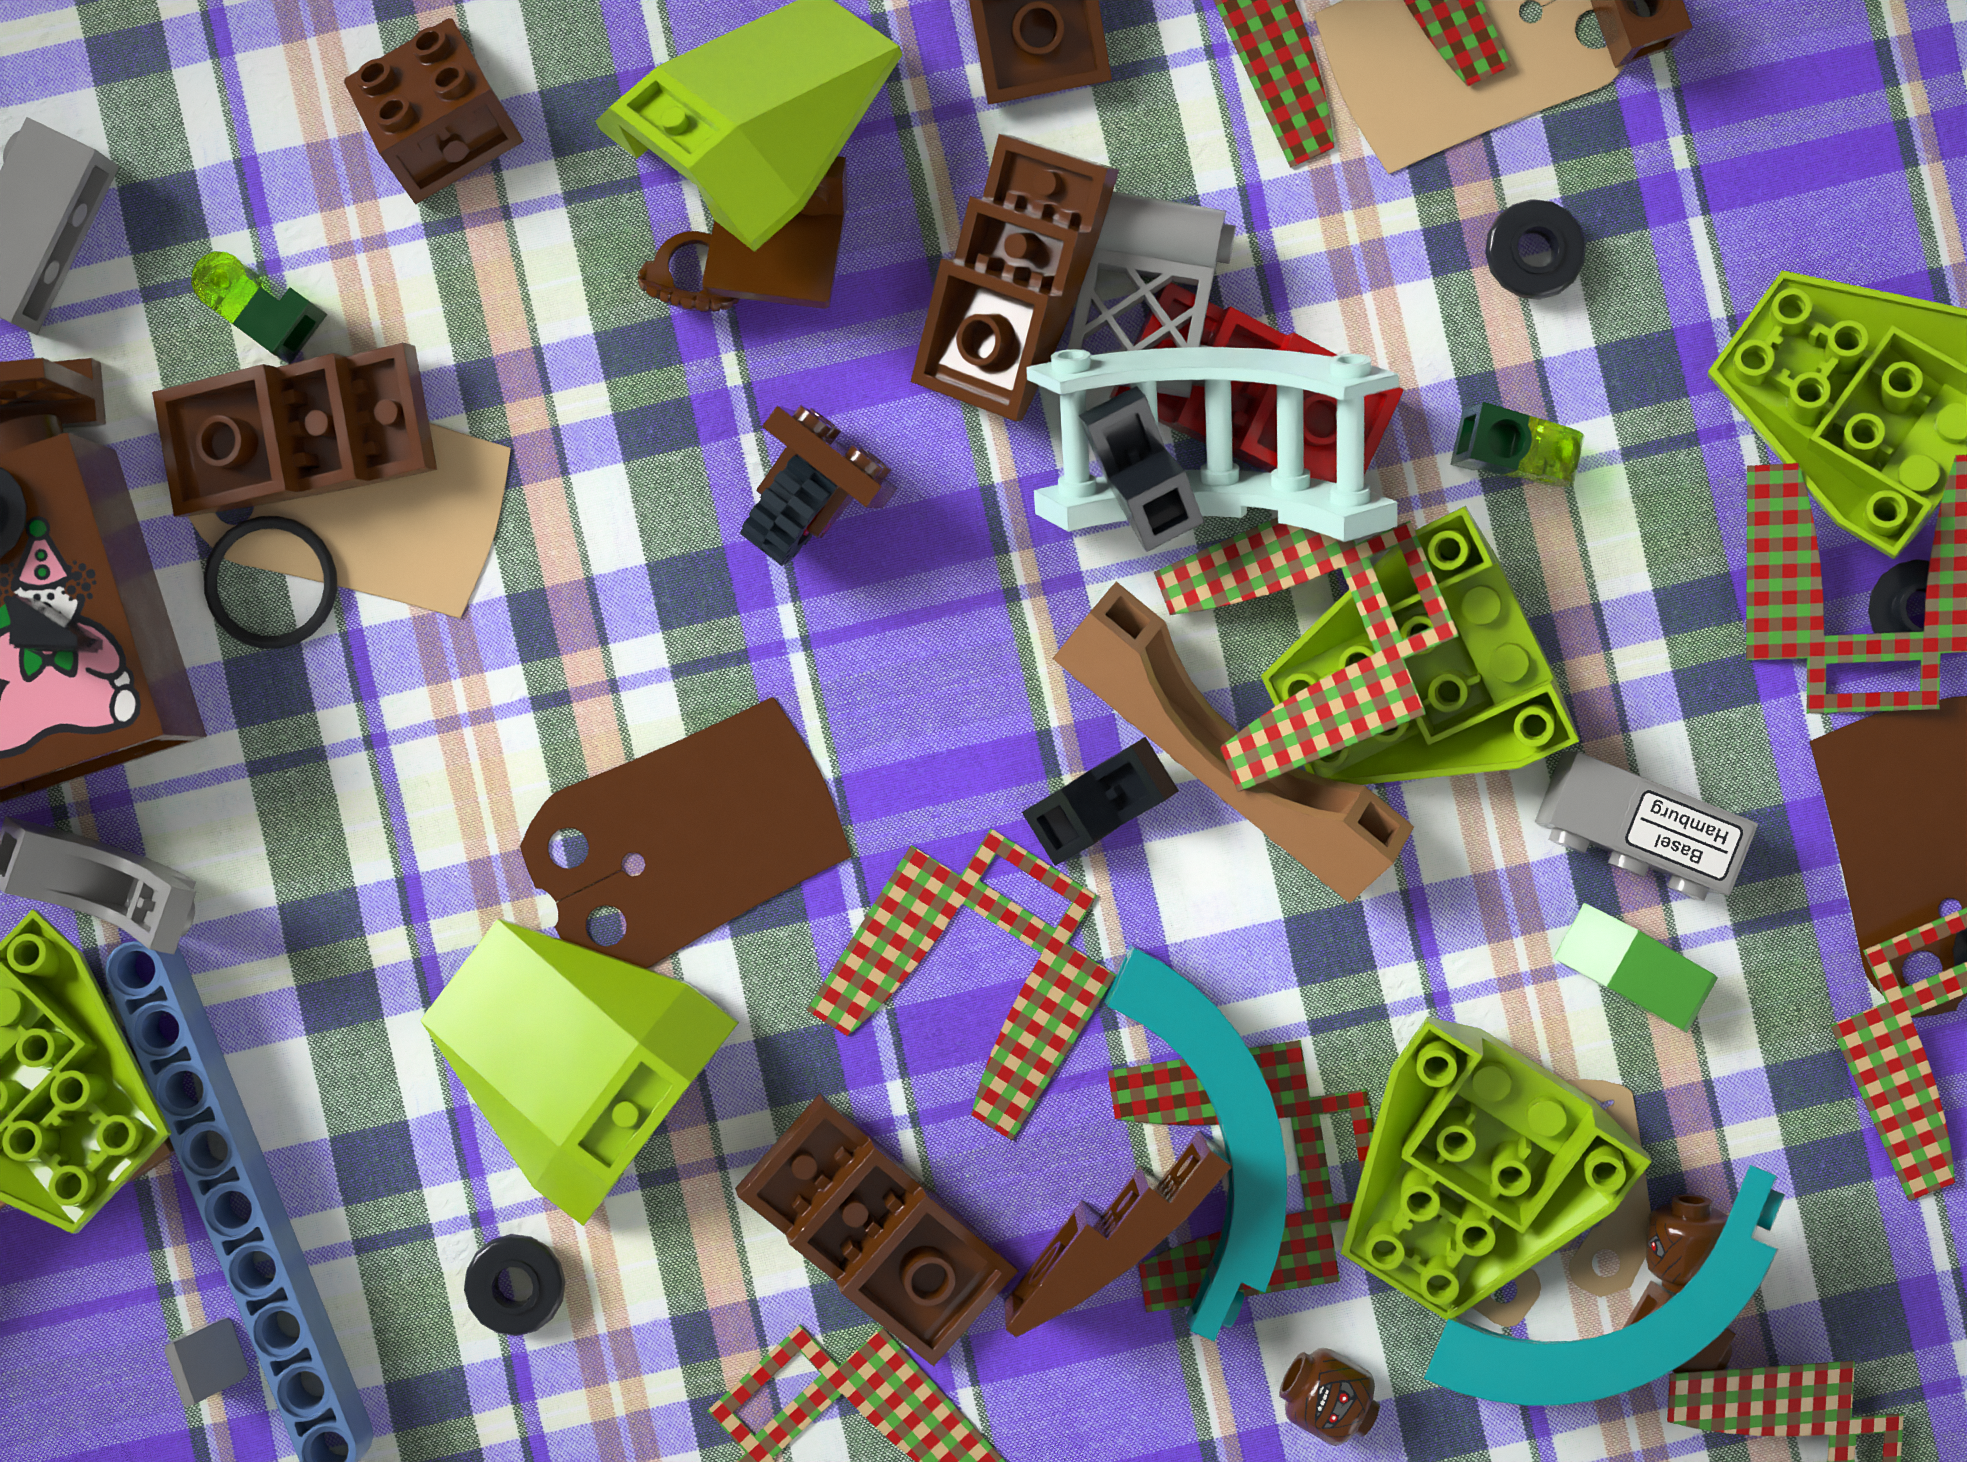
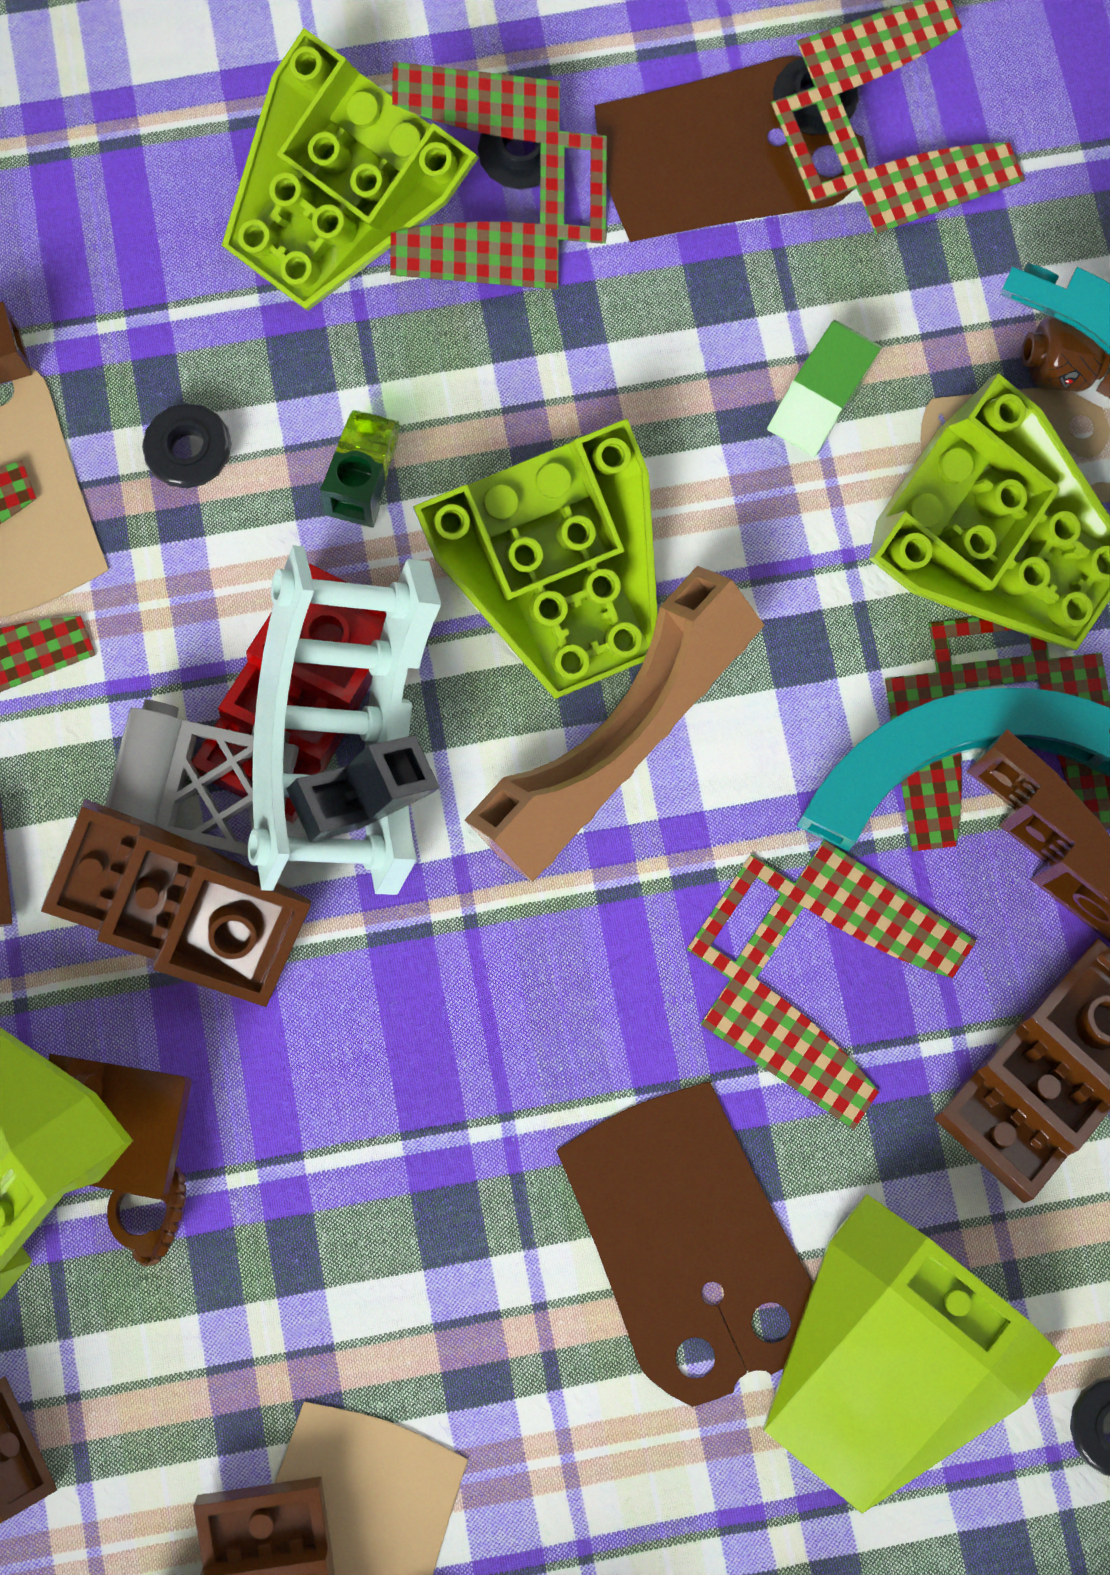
camera: 90 degrees left, 10 degrees down
plate [740,405,898,566] -> none
black slope [1022,737,1179,866] -> none
piece [1154,517,1459,792] -> none
light grey brick [1535,751,1758,901] -> none

